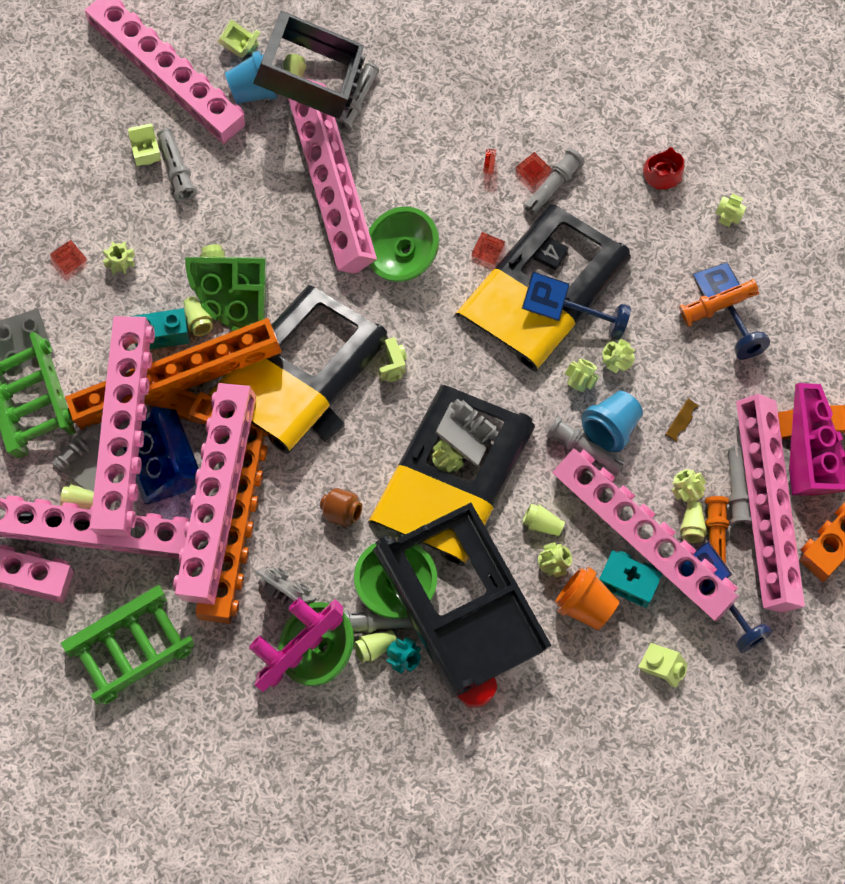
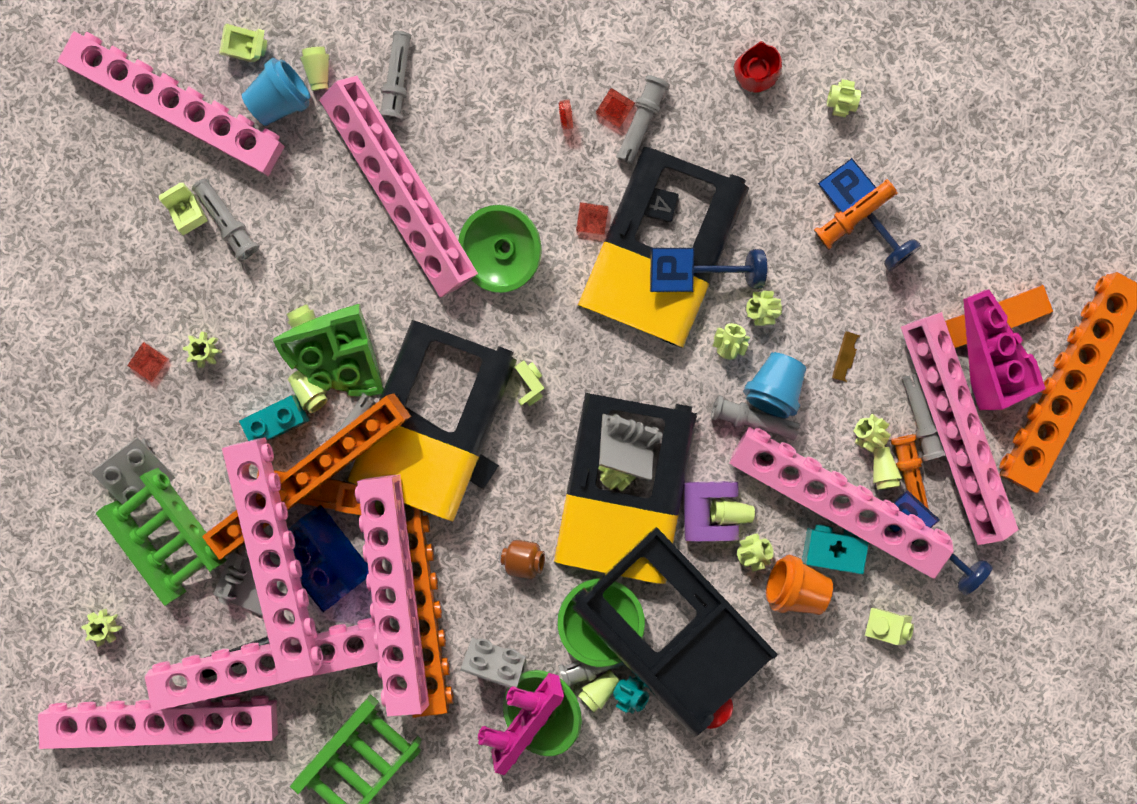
camera: 15 degrees left, 20 degrees up
yellowish green cone [60,485,94,510] -> none
black window [253,10,365,119] -> none
none -> medium lavender connector [684,481,739,541]

